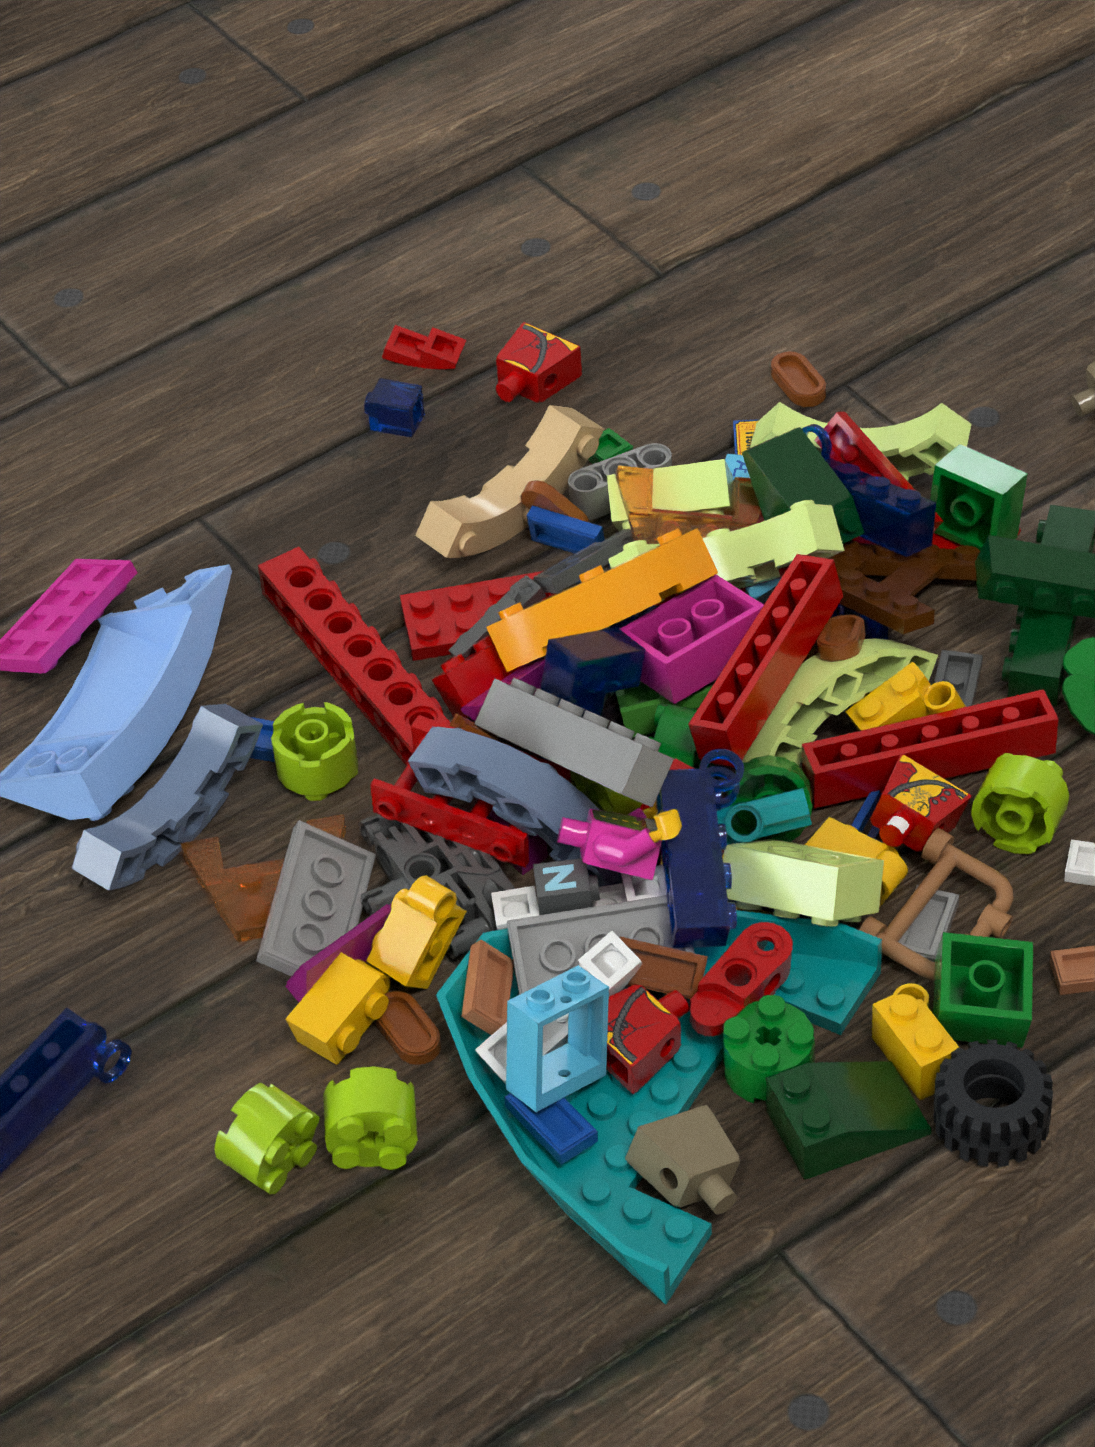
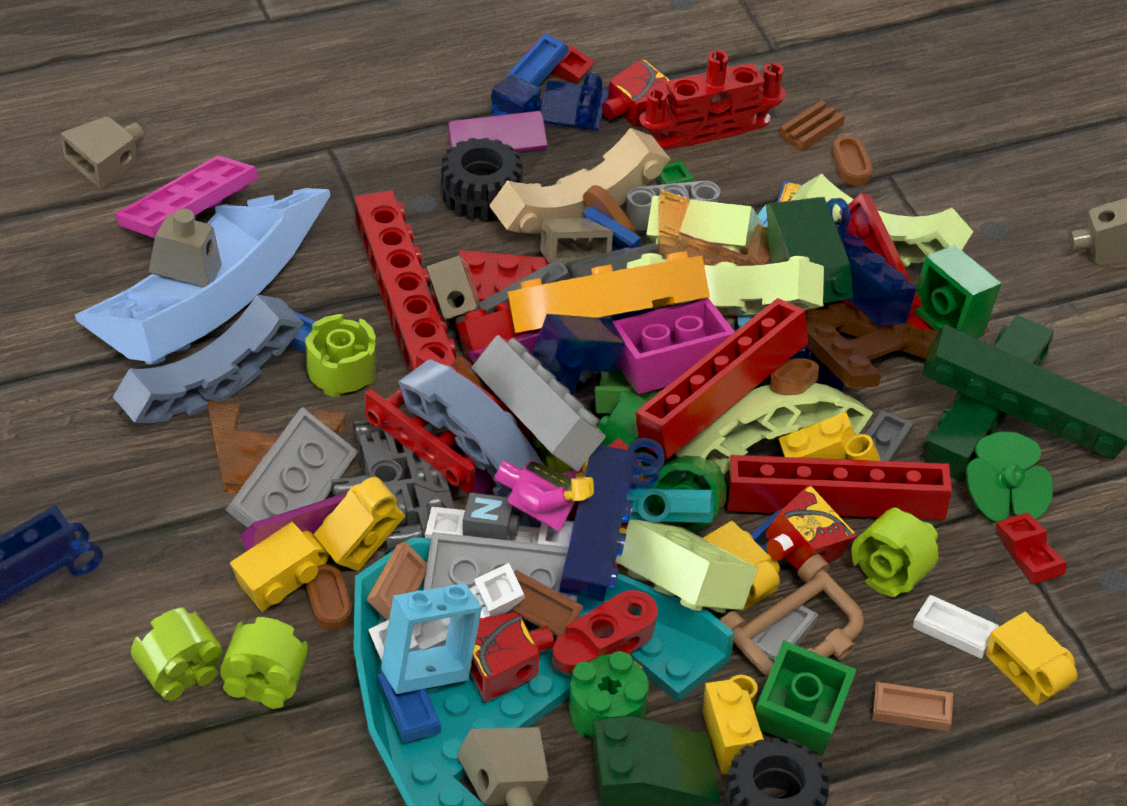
camera: 10 degrees right, 0 degrees up
none -> dark tan torso [149,208,222,287]
none -> dark tan torso [427,255,481,323]
none -> black tyre [441,137,523,221]
none -> magenta slope [448,111,547,152]
none -> blue tile [505,33,569,95]
none -> clear blue hinge [540,72,609,130]
none -> dark tan torso [540,218,613,265]
none -> red piece [639,50,786,150]
none -> dark orange tile [779,100,845,152]

